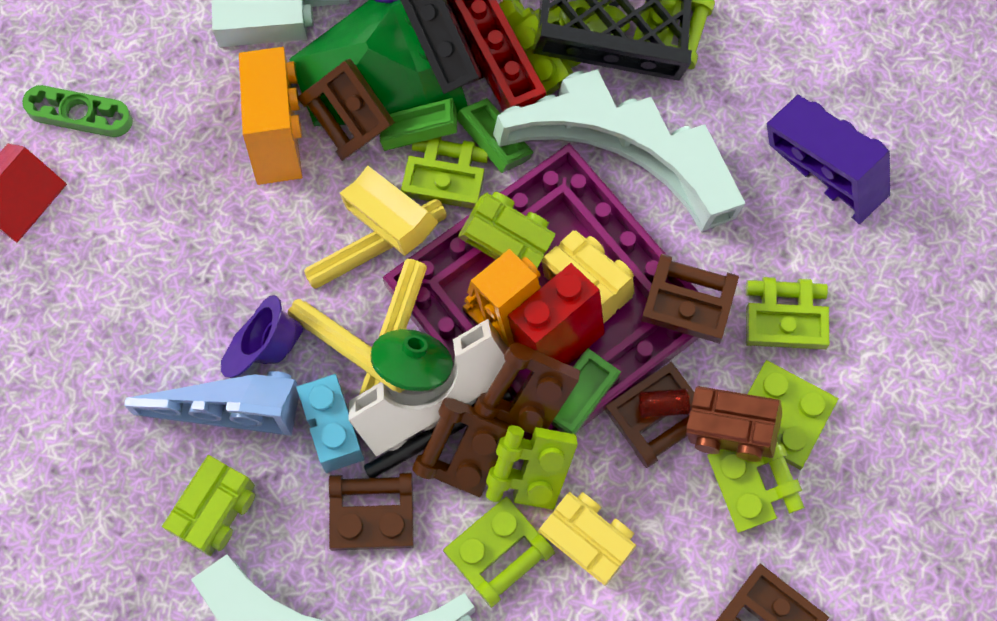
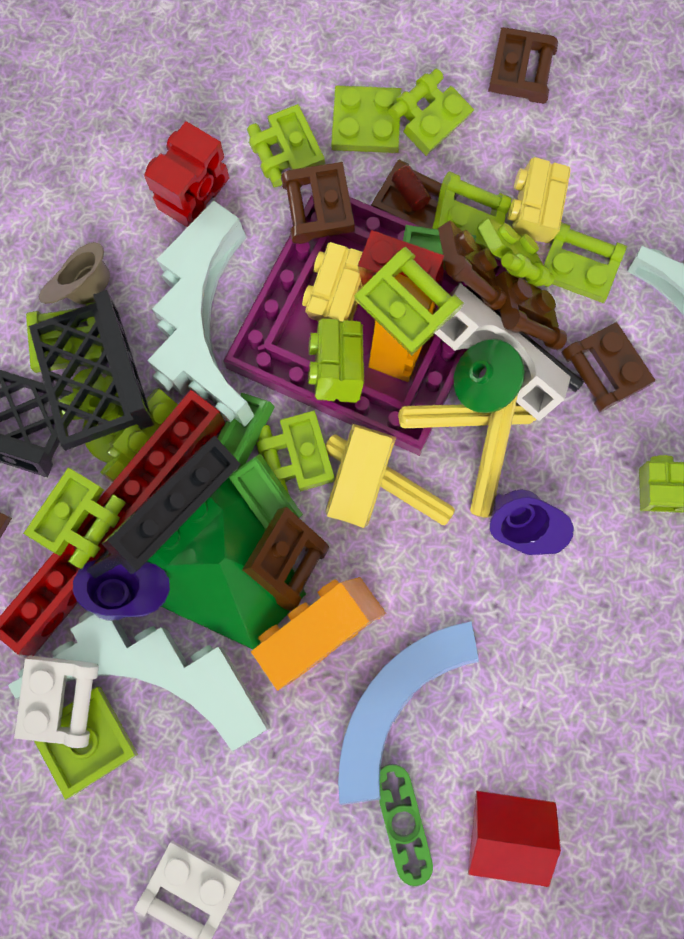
camera: 115 degrees left, 5 degrees up
light blue wedge [124,371,299,436] -> none
medium azure piece [296,374,365,473] -> none
copper brick [686,386,782,462] -> none
dark purple wedge [766,94,890,225] -> none
none -> dark tan piece [38,242,110,304]
none -> red brick [143,121,229,227]
none -> light blue tile [338,621,479,805]
none -> lime plate [354,247,464,355]
none -> lime plate [433,171,512,249]

